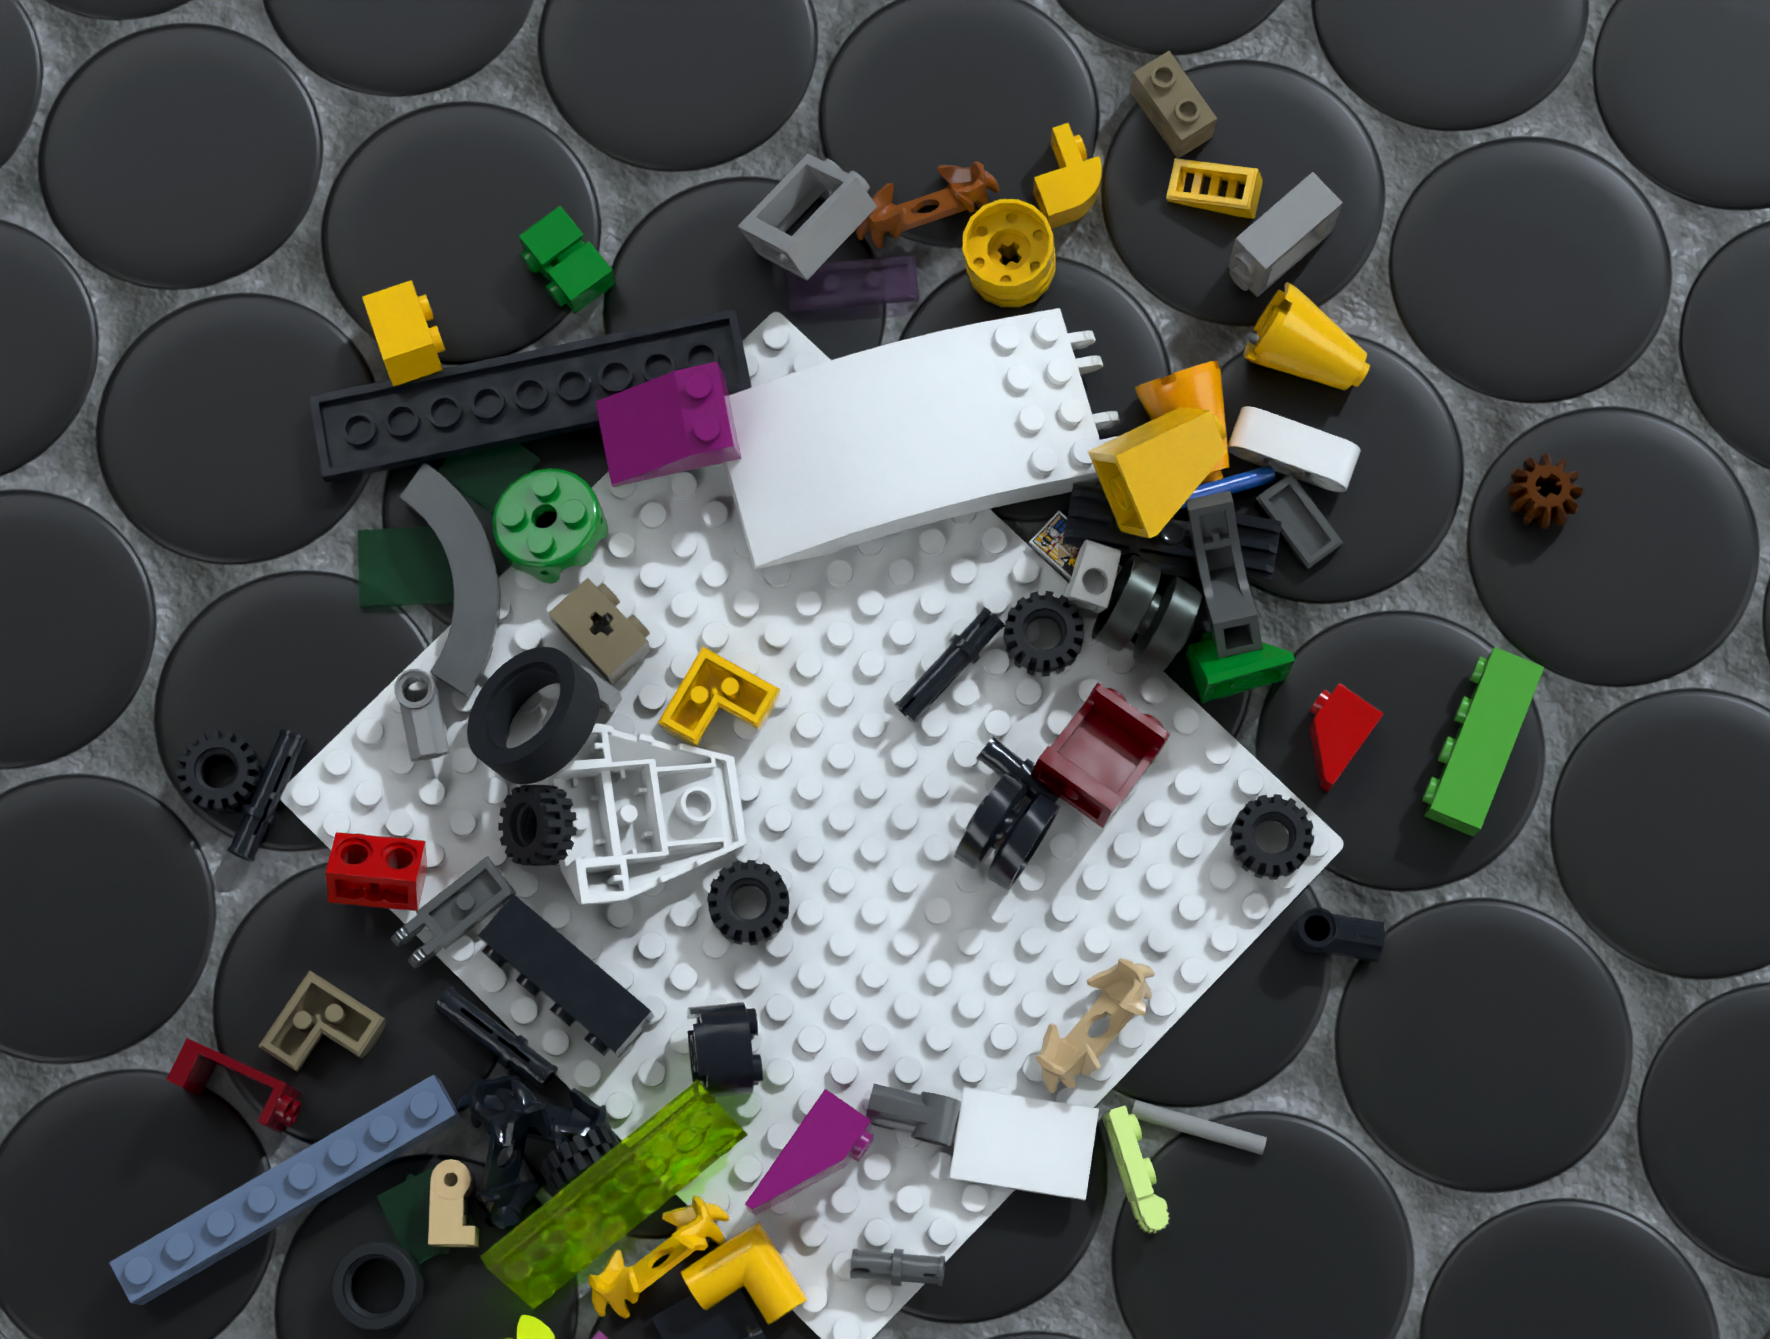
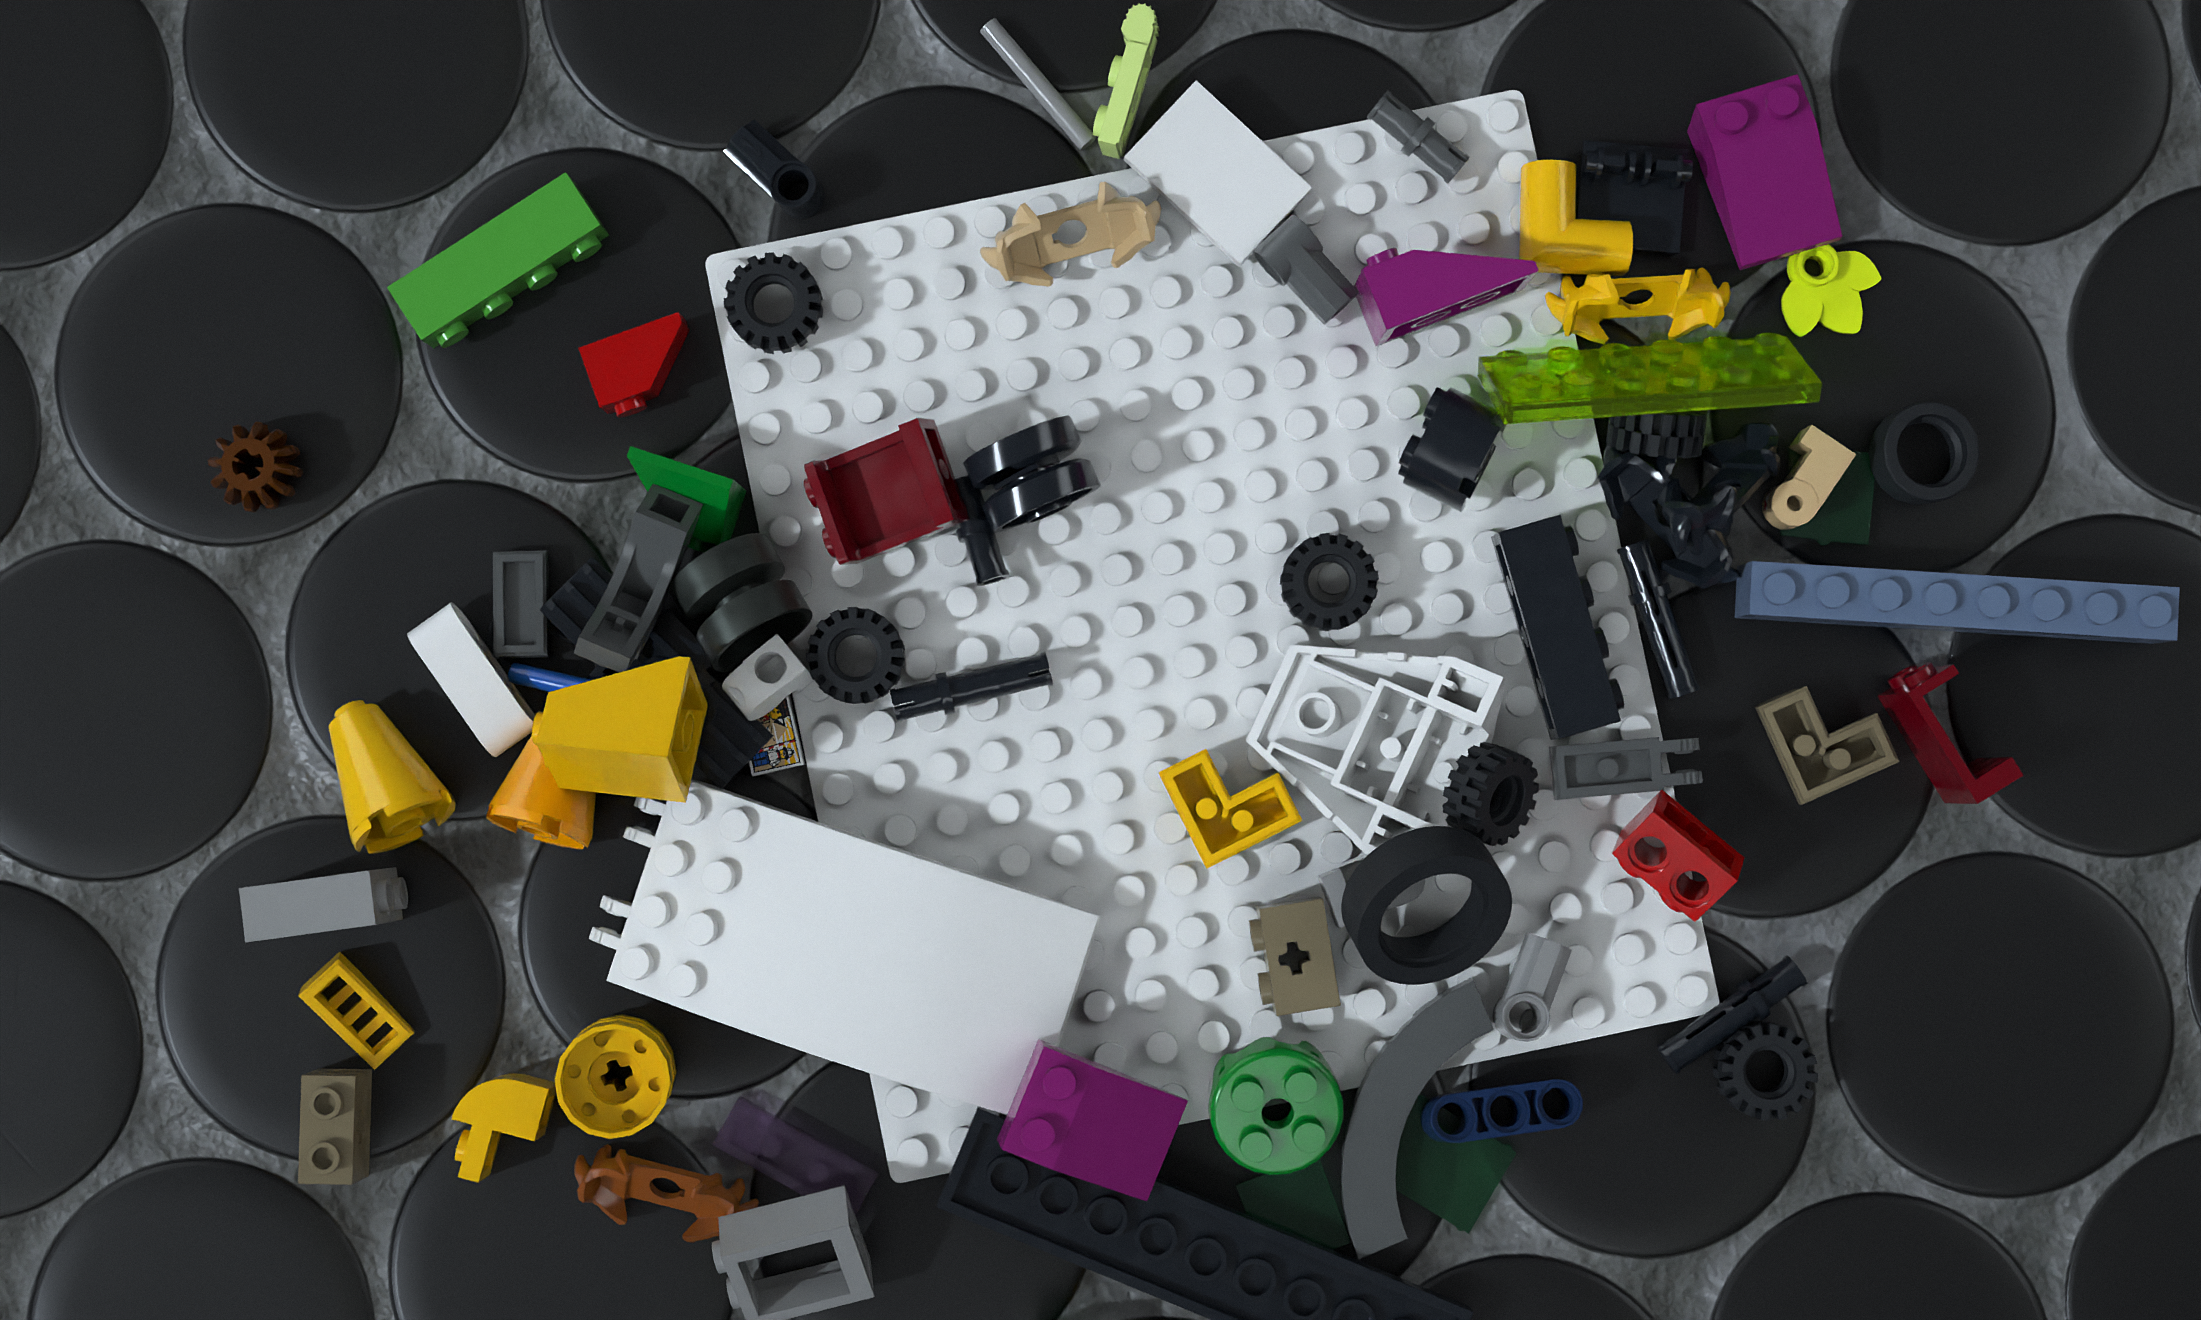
camera: 150 degrees left, 10 degrees up
none -> dark blue beam [1420,1079,1583,1143]

